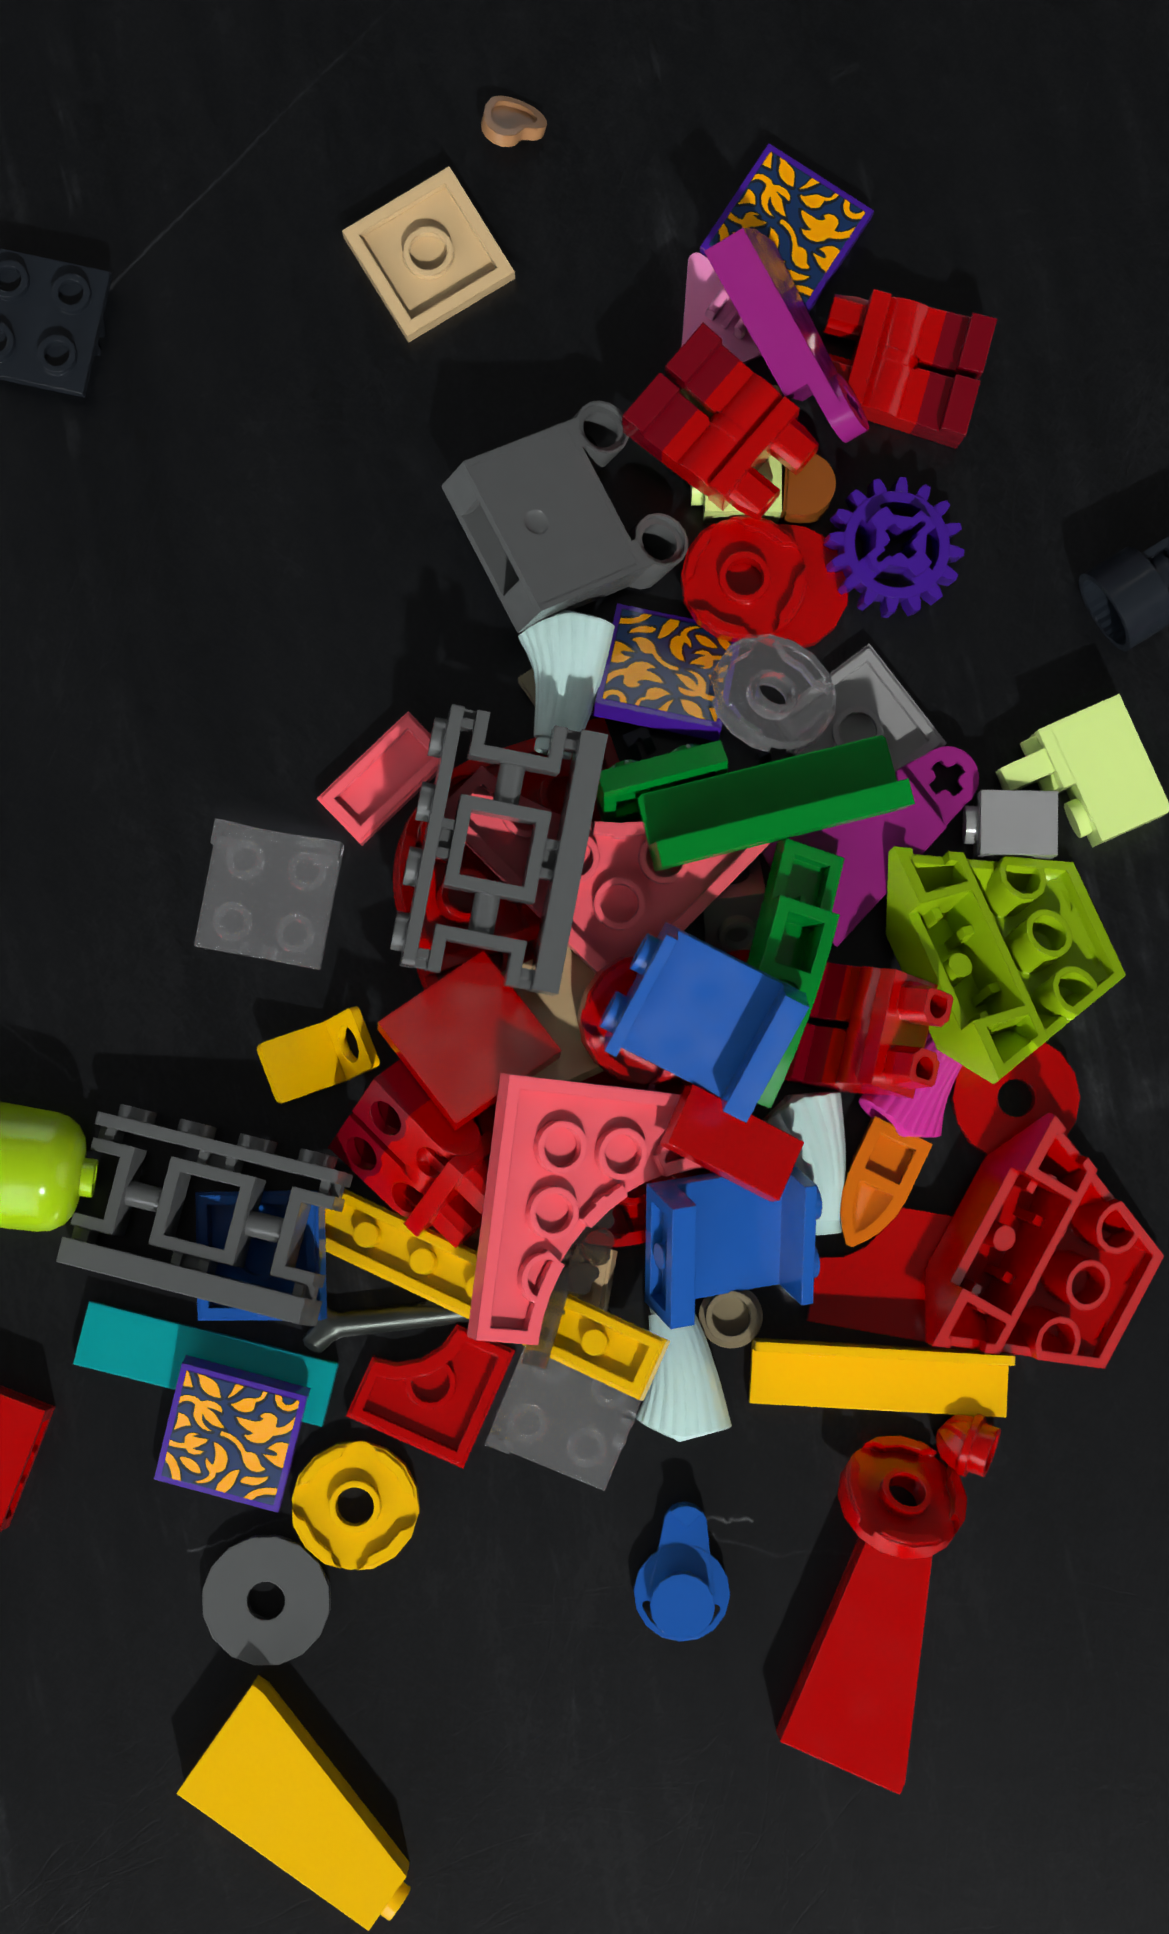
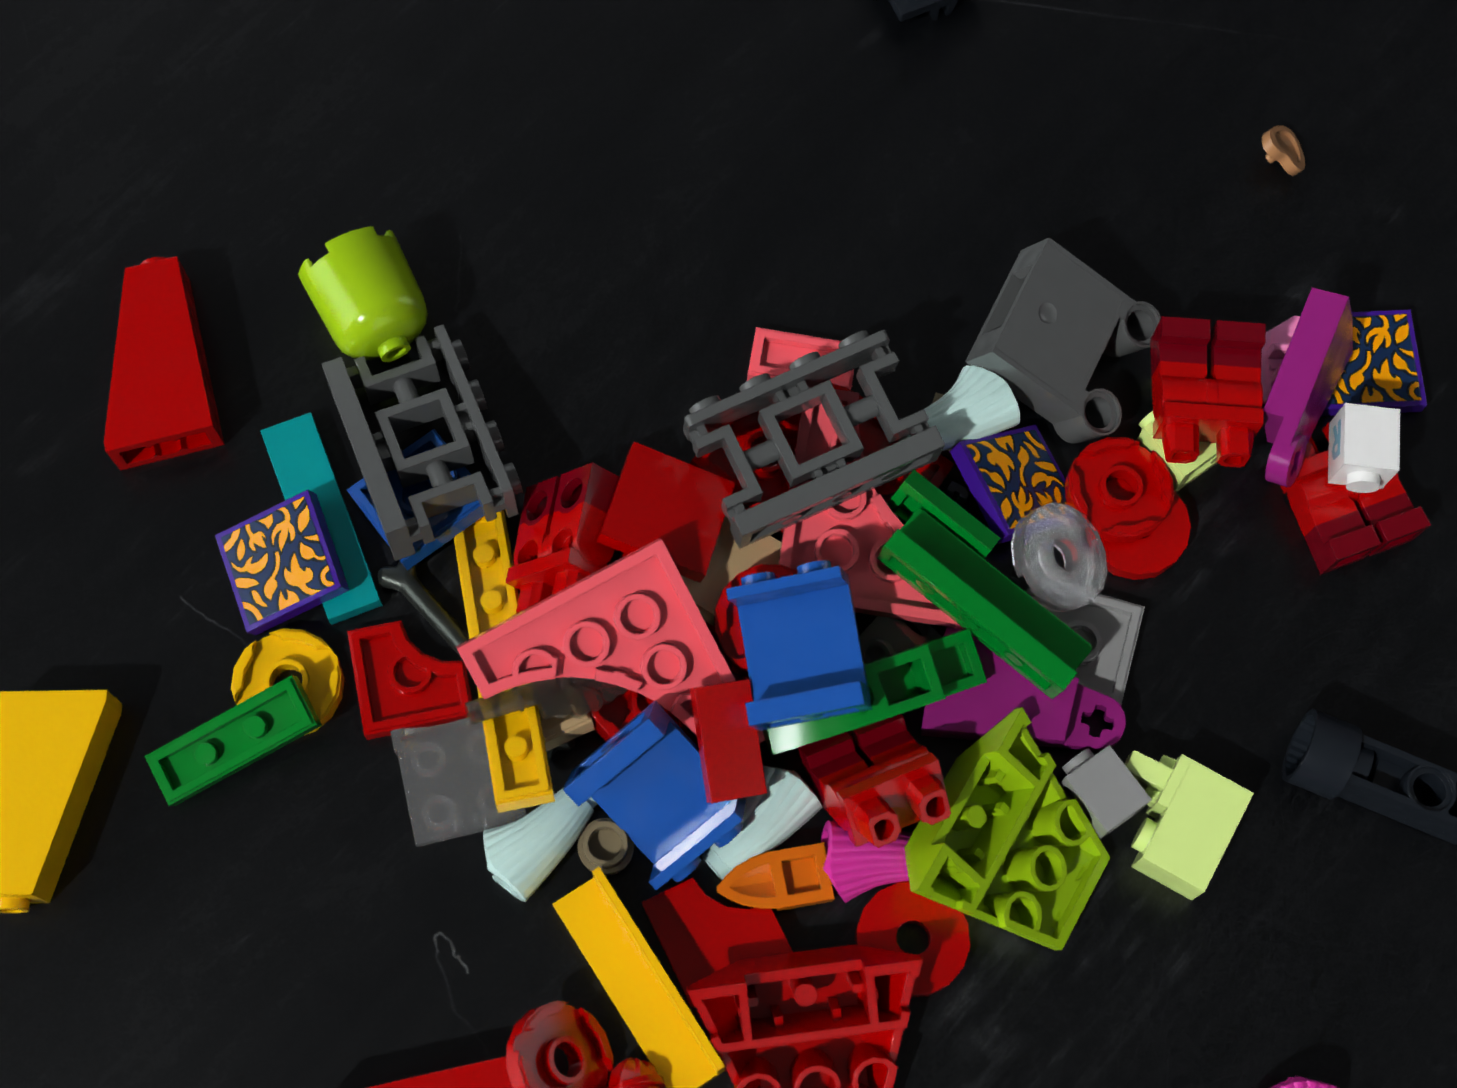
camera: 55 degrees right, 15 degrees down
clear piece [194,818,344,970] -> none
dark grey tile [202,1534,331,1665] -> none
yellow bracket [257,1006,380,1104] -> none
tan tile [342,167,515,343] -> none
blue piece [634,1501,730,1642] -> none
dark orange brick [779,454,836,526] -> none
dark purple gear [823,477,964,618] -> none
none -> green tile [144,675,322,806]
none -> white brick [1328,403,1400,493]

